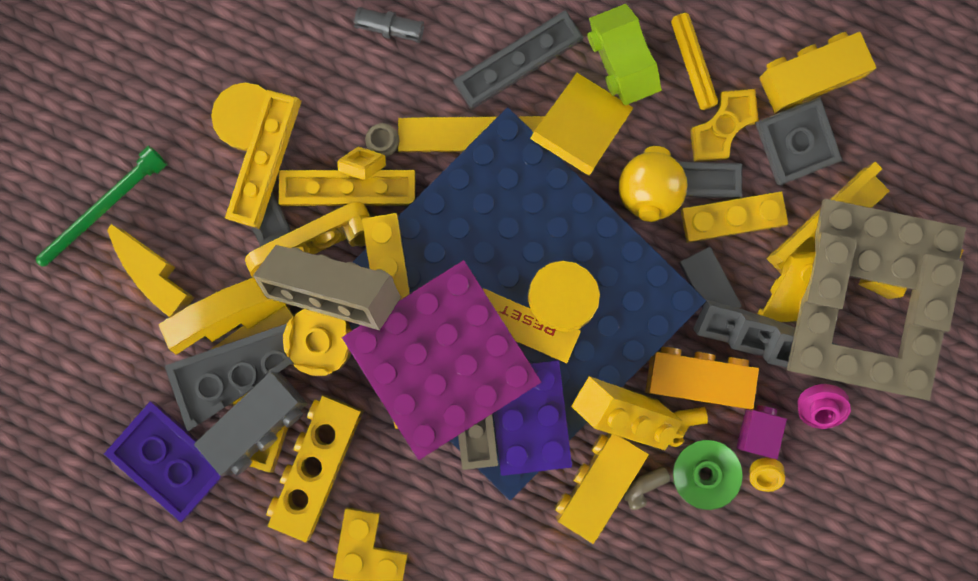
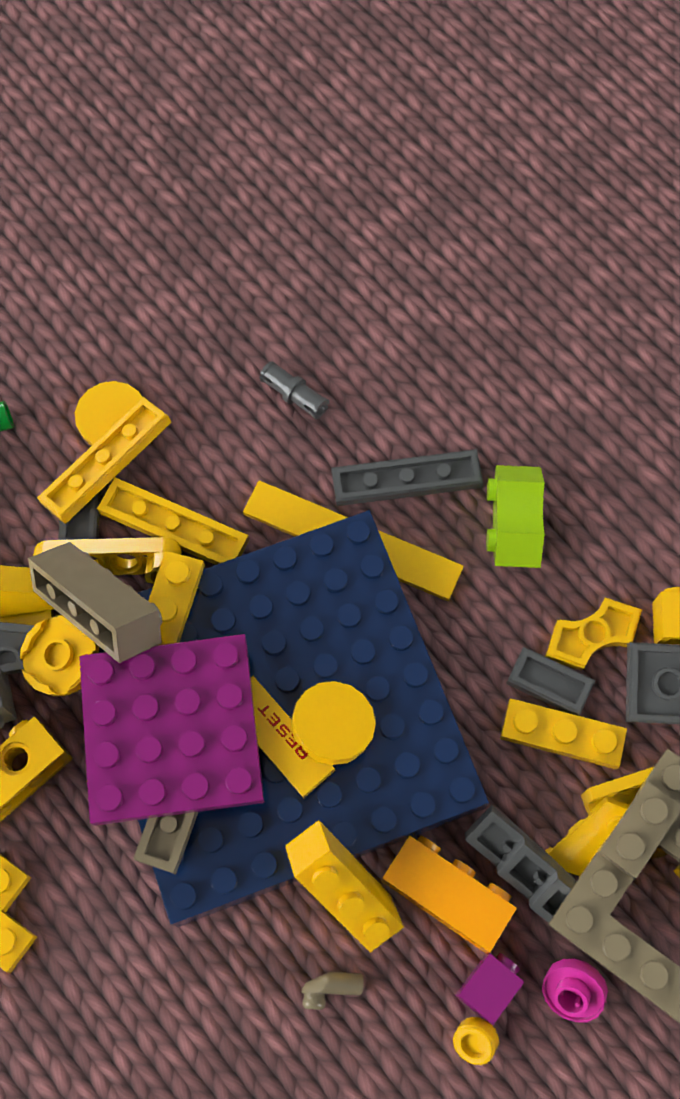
camera: 30 degrees right, 15 degrees down
yellow tile [337,146,386,180] -> none
dark tan plate [365,123,399,157] -> none
dark purple plate [494,360,572,476] -> none
yellow tile [530,73,633,176] -> none
yellow brick [554,433,649,544] -> none
yellow brick [619,146,688,222] -> none
yellow arm [669,407,708,447] -> none
yellow axle [671,13,718,110] -> none
bright green dish [673,440,743,510] -> none
dark grey tile [679,247,742,308] -> none

